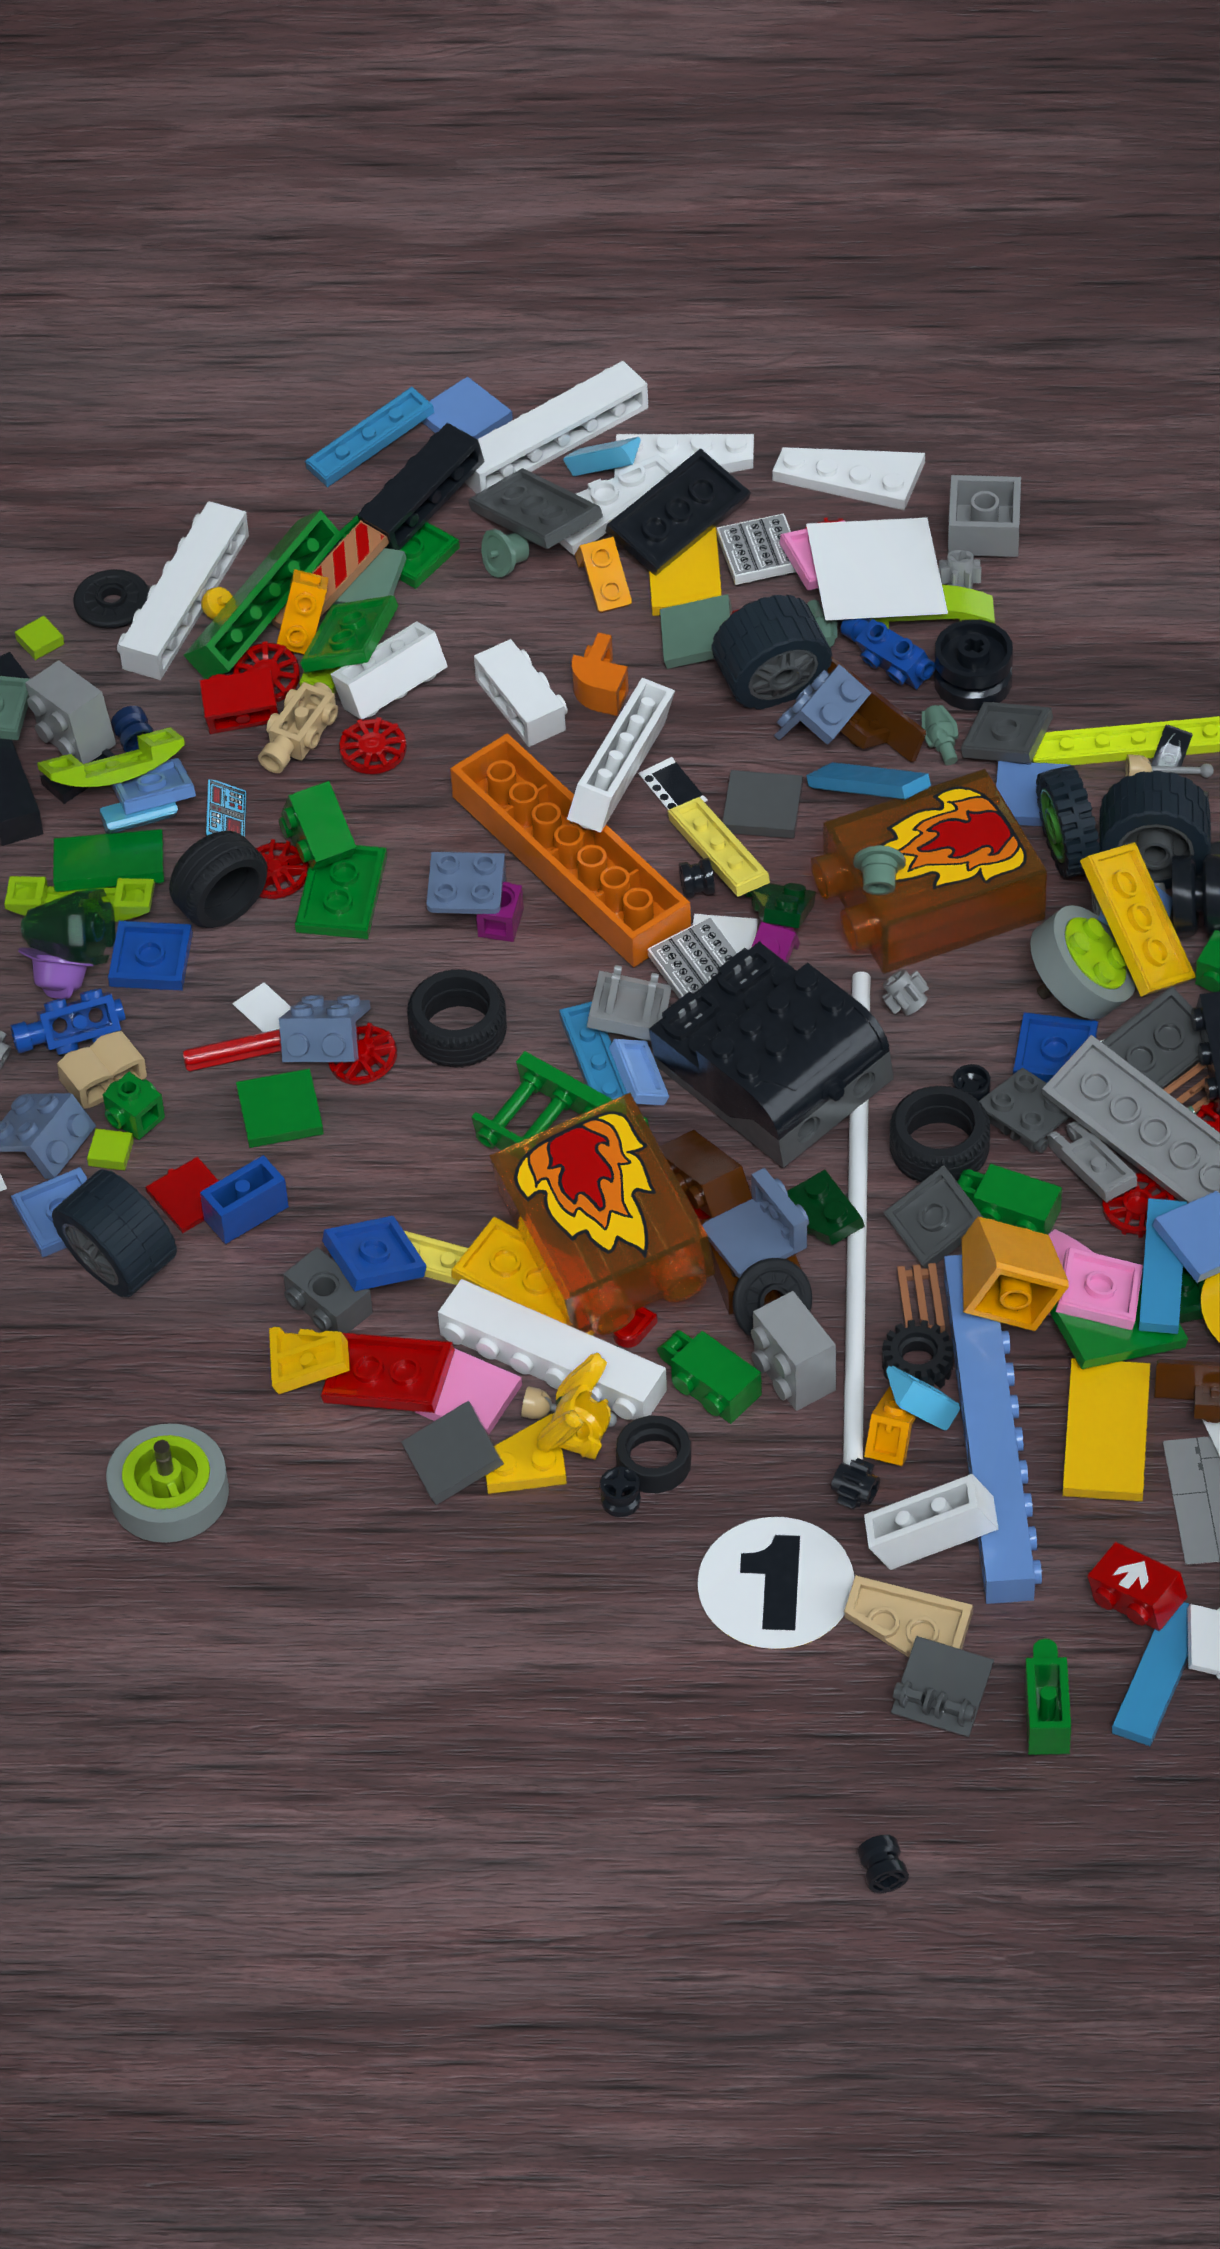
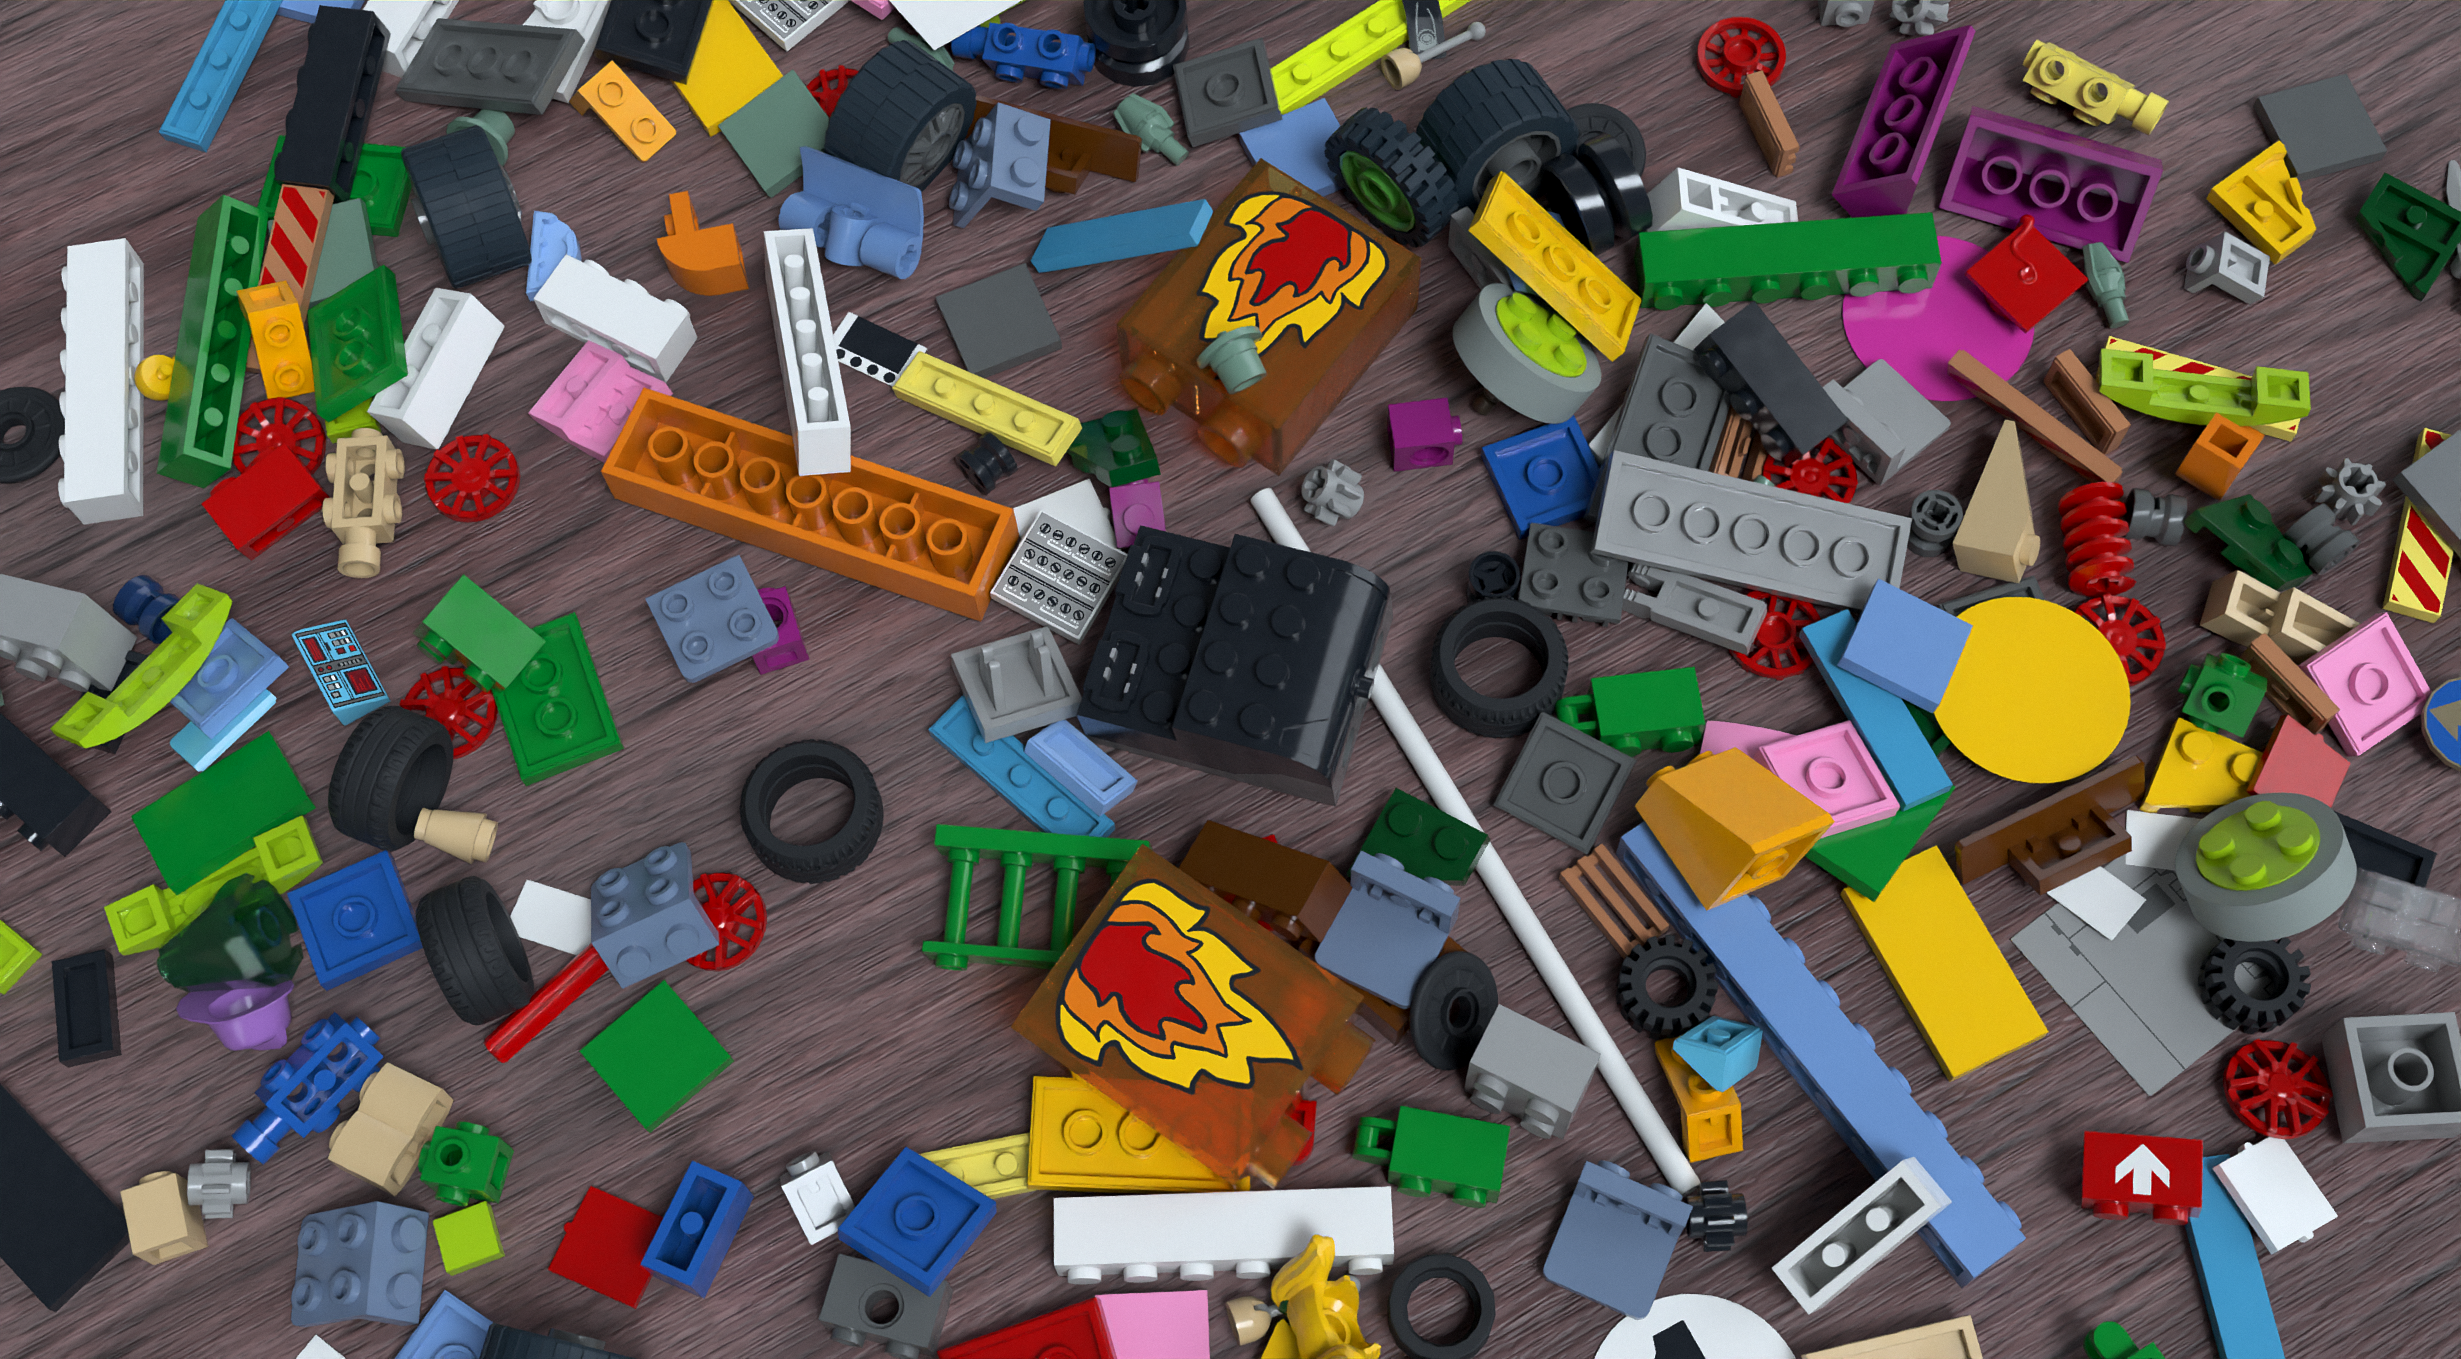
camera: 30 degrees left, 15 degrees up
none -> black wheel [401,125,532,289]
none -> tan cone [414,808,498,864]
none -> black tyre [416,876,534,1026]
none -> light blue tile [526,211,582,302]
none -> bright pink slope [528,340,673,463]
none -> medium blue panel [779,146,924,279]
none -> bracket [779,1150,856,1245]
none -> magenta brick [1387,398,1462,472]
none -> sand blue bracket [1542,1160,1693,1320]

